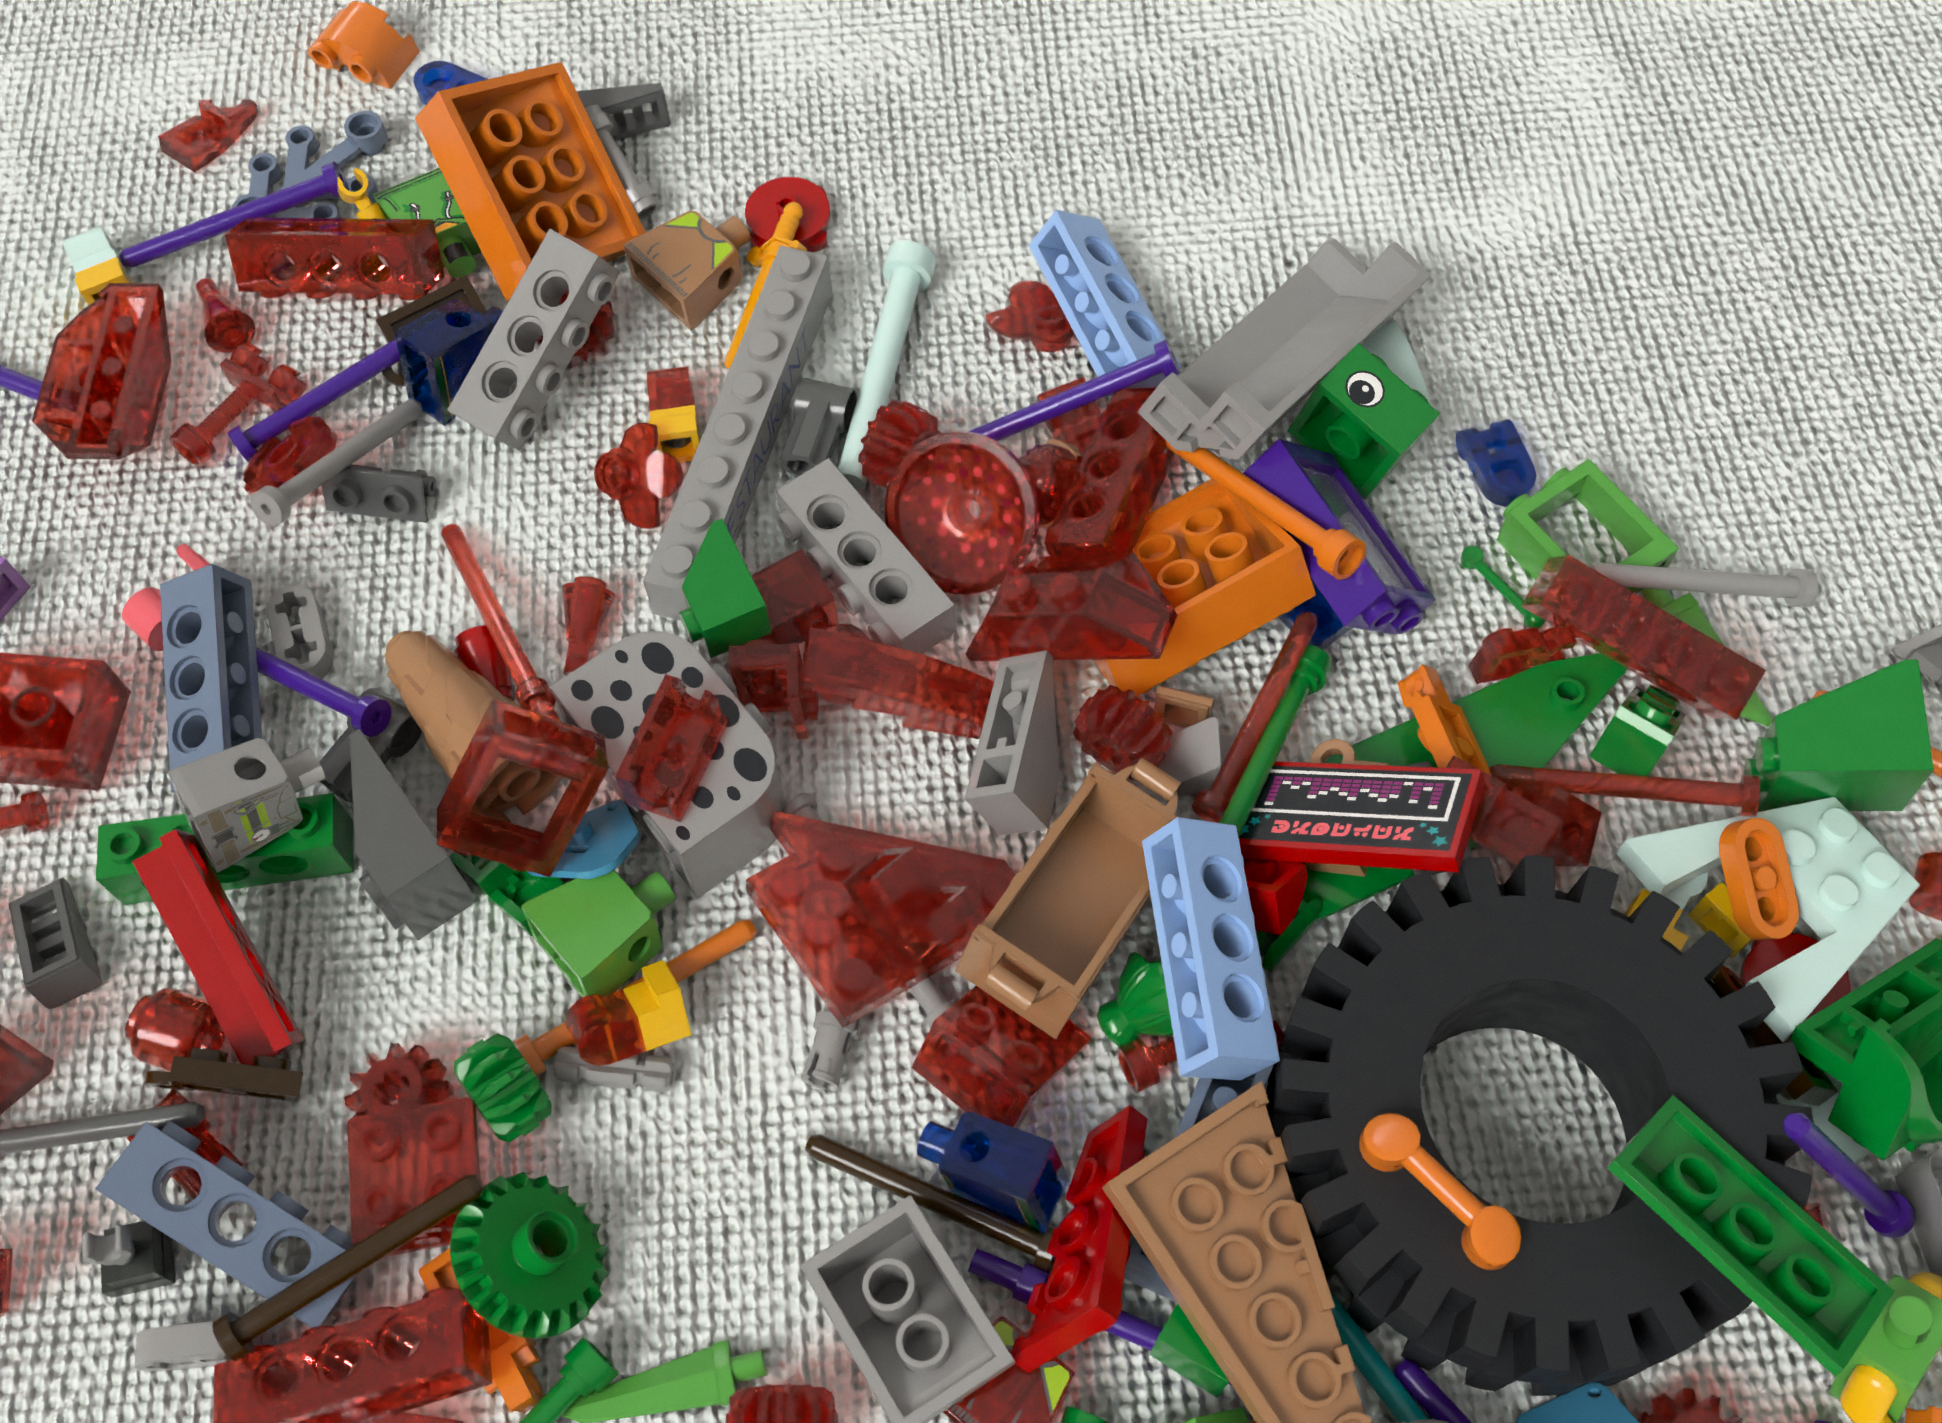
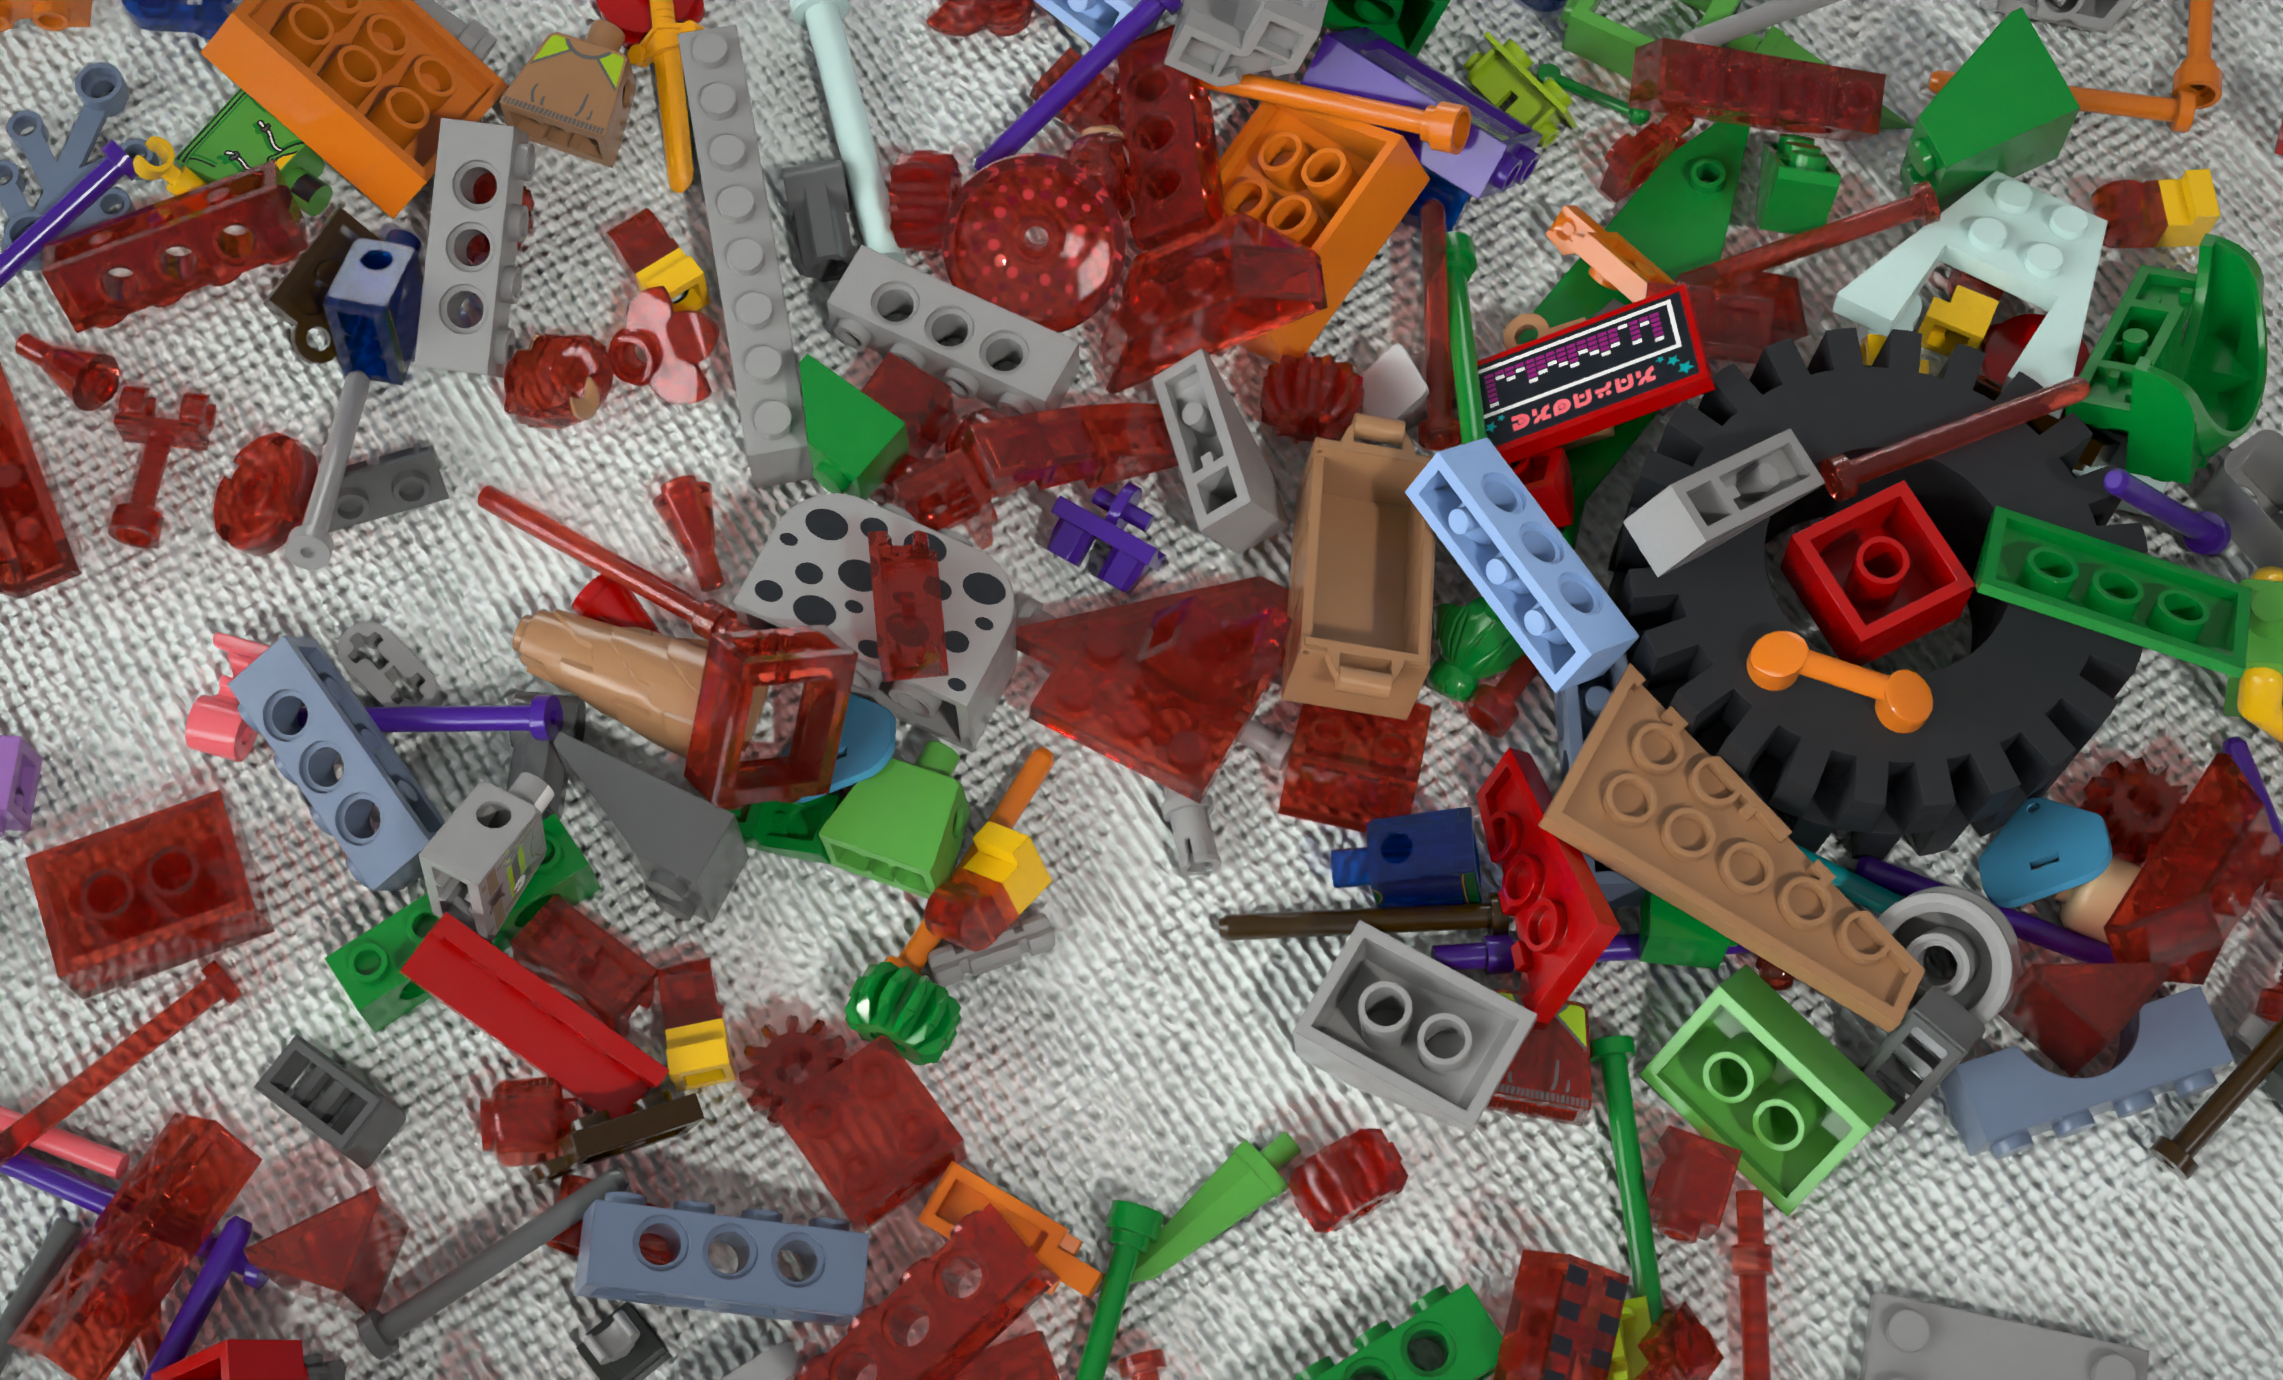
camera: 30 degrees left, 5 degrees up
dark brown bar [212,1174,485,1361] -> none
dark purple bar [227,312,451,463] -> none
green gear [450,1171,609,1339] -> none
medium nougat slope [1153,686,1215,728] -> none
orange plate [1719,818,1799,940] -> none
none -> clear red hair [503,333,613,429]
none -> clear red hinge [511,894,658,1038]
none -> leg [657,957,737,1092]
none -> dark purple hips [1047,482,1167,595]
none -> lime hinge [1463,31,1577,148]
none -> light grey slope [1623,428,1825,577]
none -> red brick [1780,480,1975,666]
none -> clear red bar [1821,376,2091,502]

